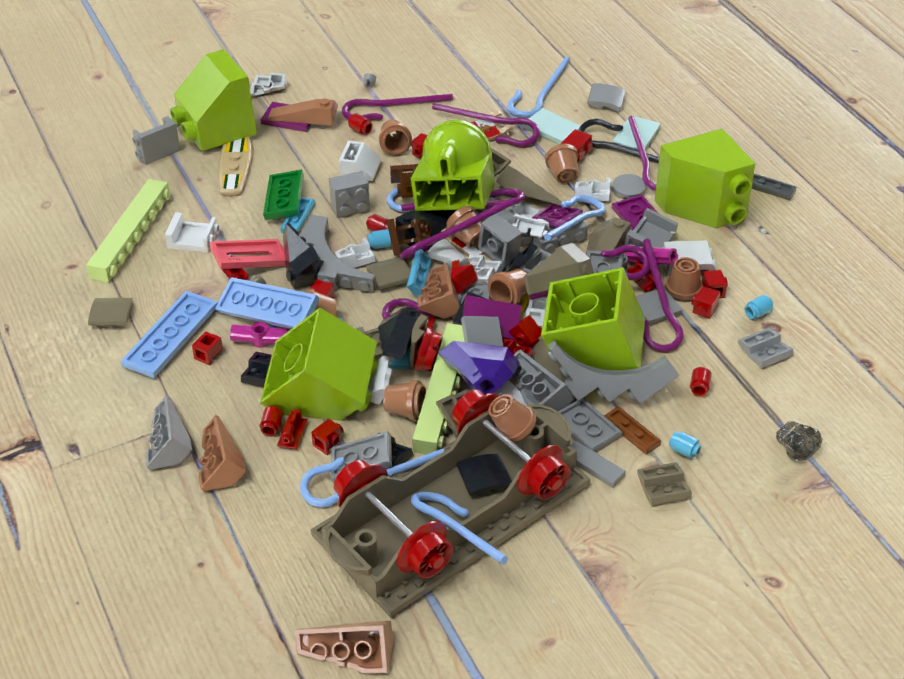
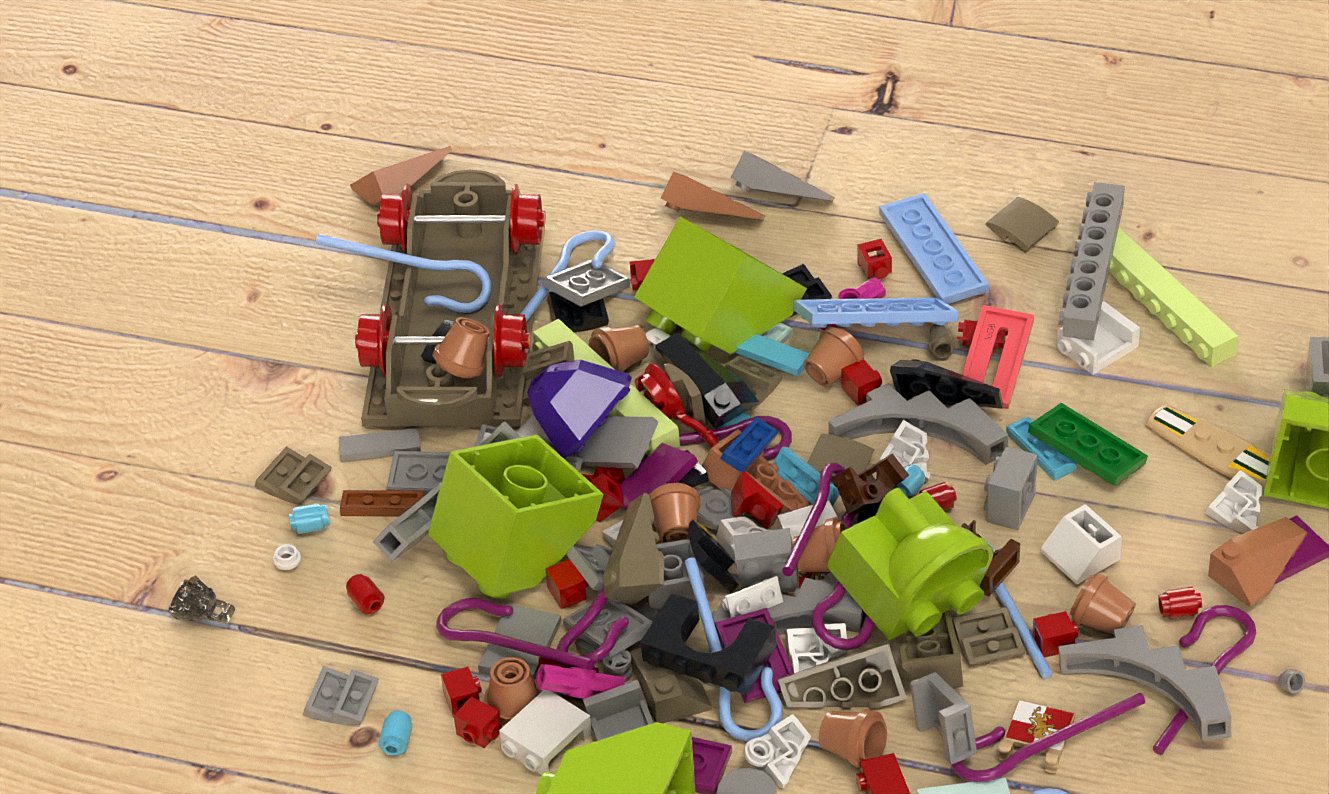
camera: 135 degrees right, 0 degrees up
none -> white plate [273,544,301,570]
none -> black arch [640,593,777,695]
none -> blue tile [720,417,778,472]
none -> white plate [744,737,774,767]
none -> light grey panel [910,672,977,765]
none -> light grey brick [1058,182,1125,340]
none -> light grey arch [1058,625,1231,742]
none -> white slope [1205,470,1263,534]

